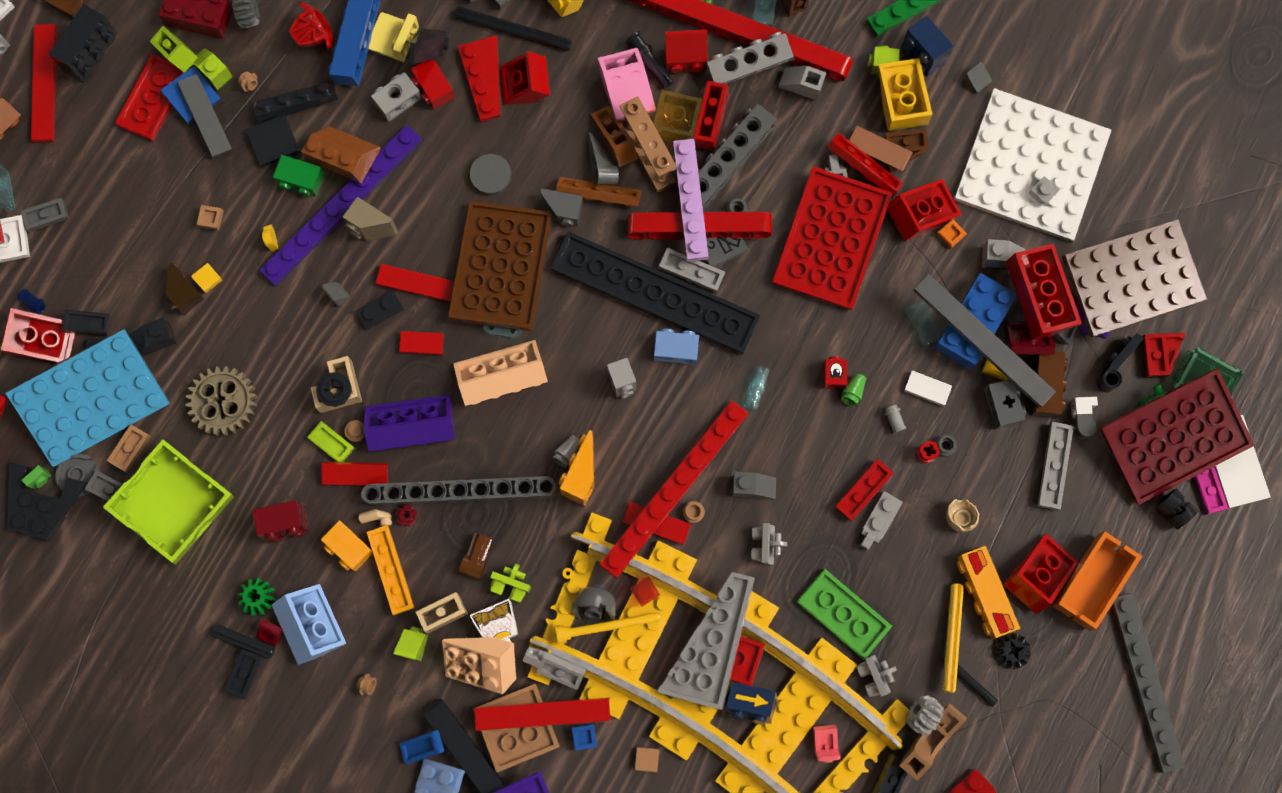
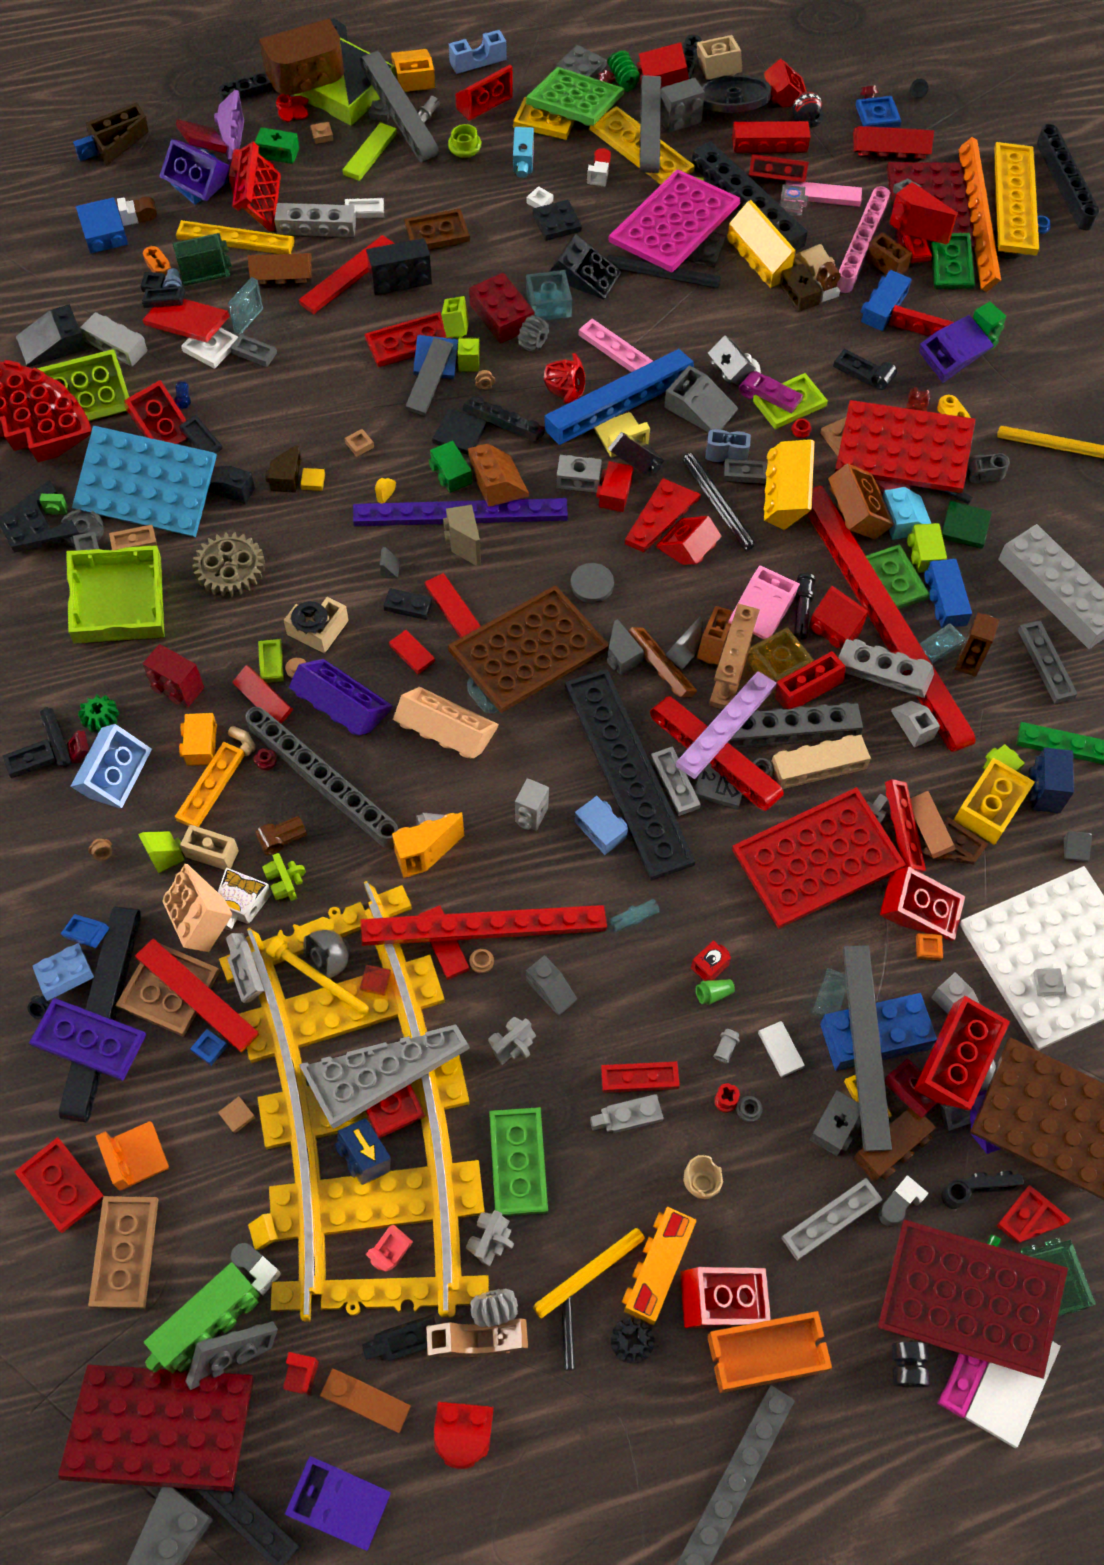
camera: 45 degrees right, 15 degrees down
none -> tan brick [771,735,871,789]

